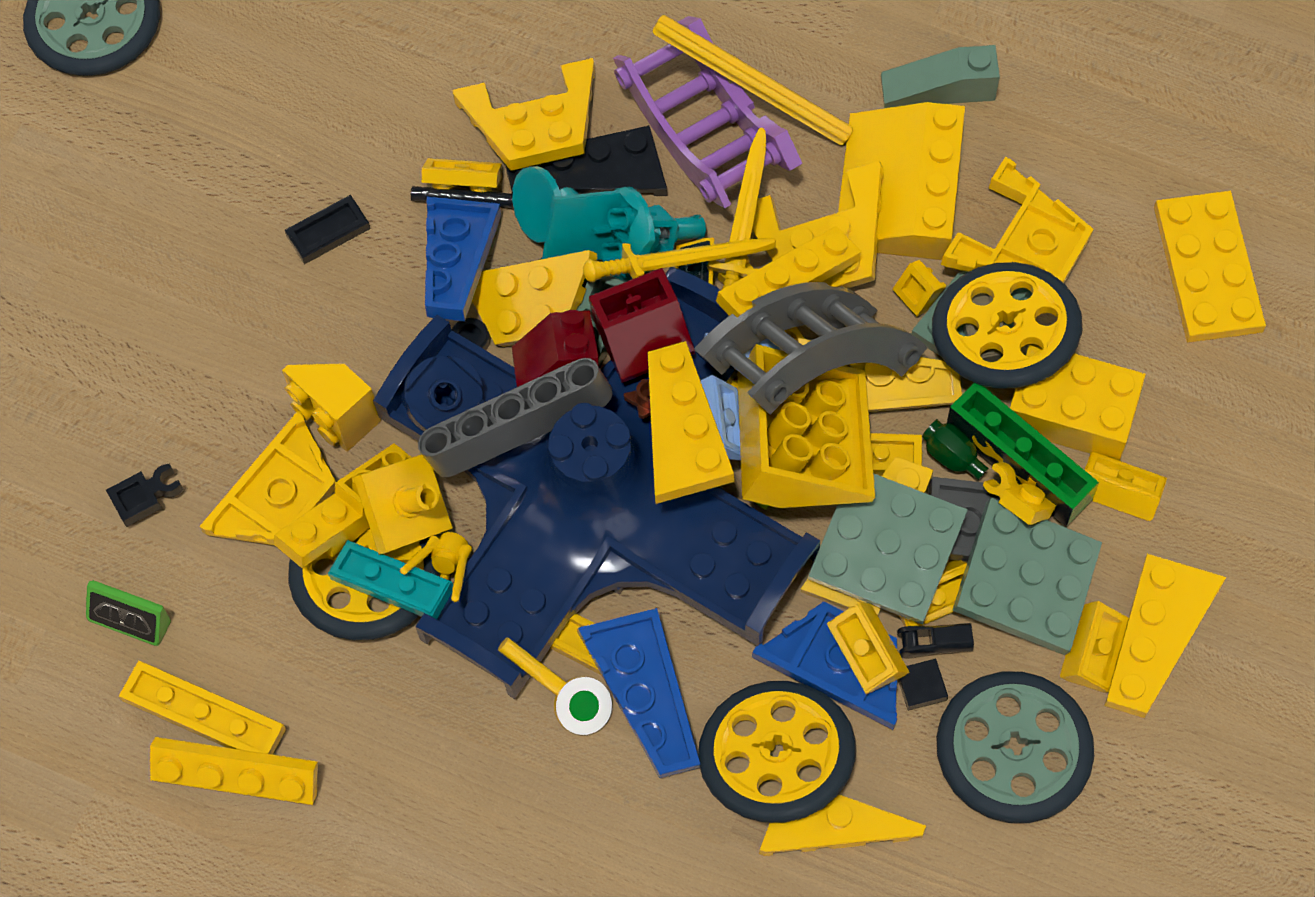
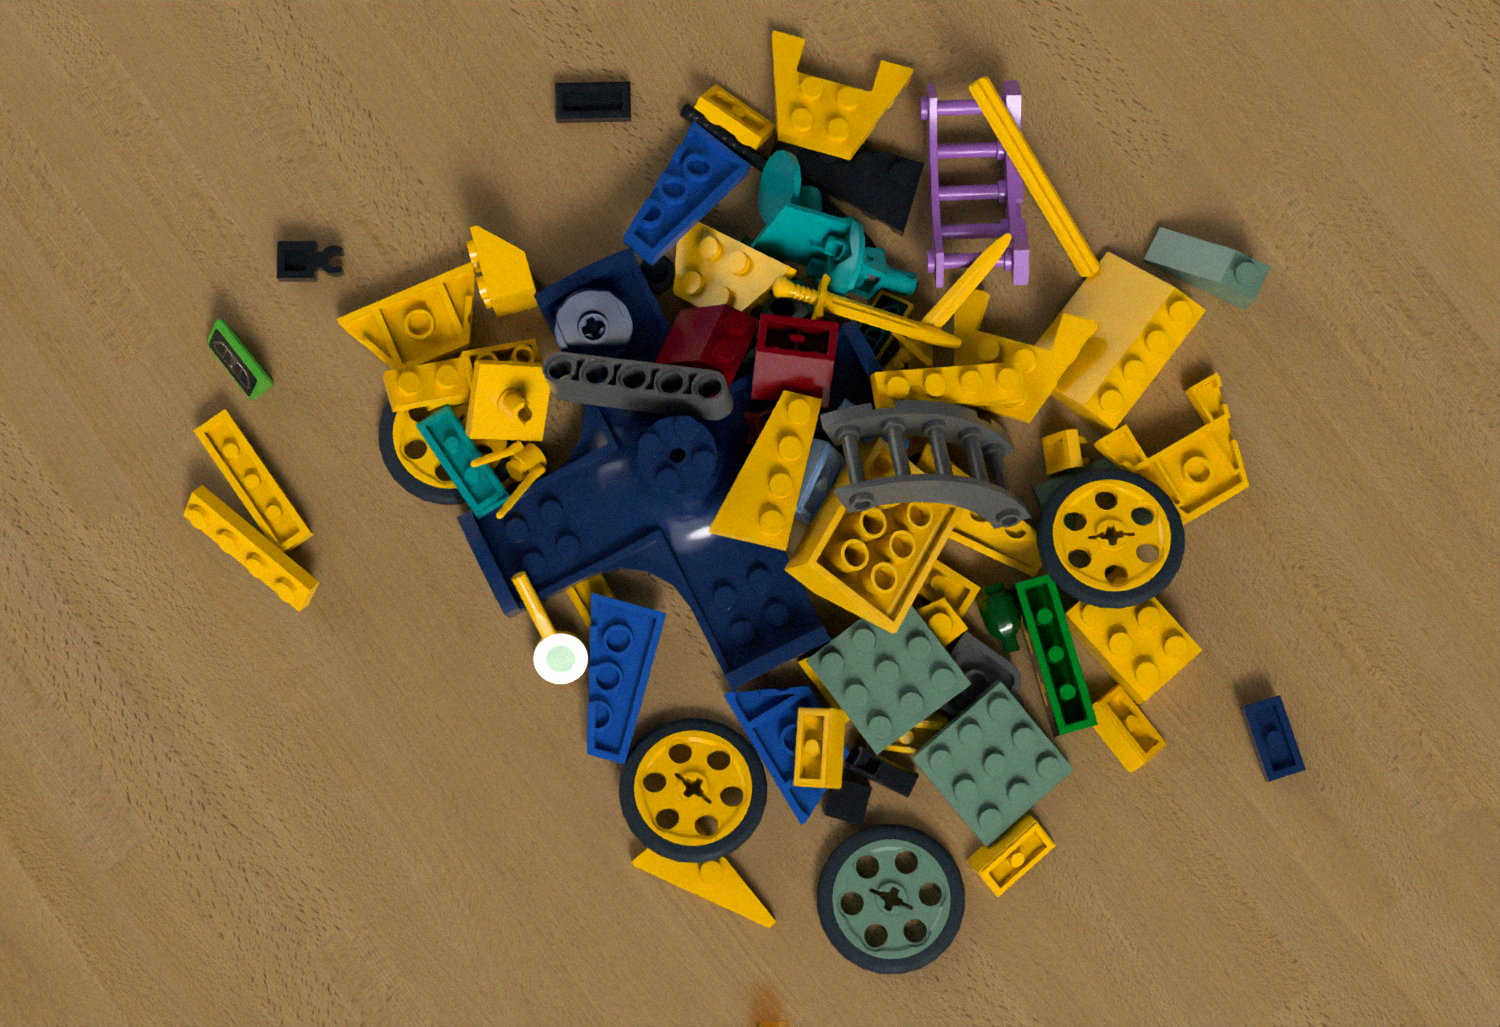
camera: 25 degrees right, 15 degrees up
yellow plate [983,462,1056,525] -> none
yellow wing [1104,554,1226,718] -> none
yellow plate [1154,191,1266,343] -> none
none -> dark blue plate [1240,695,1306,782]

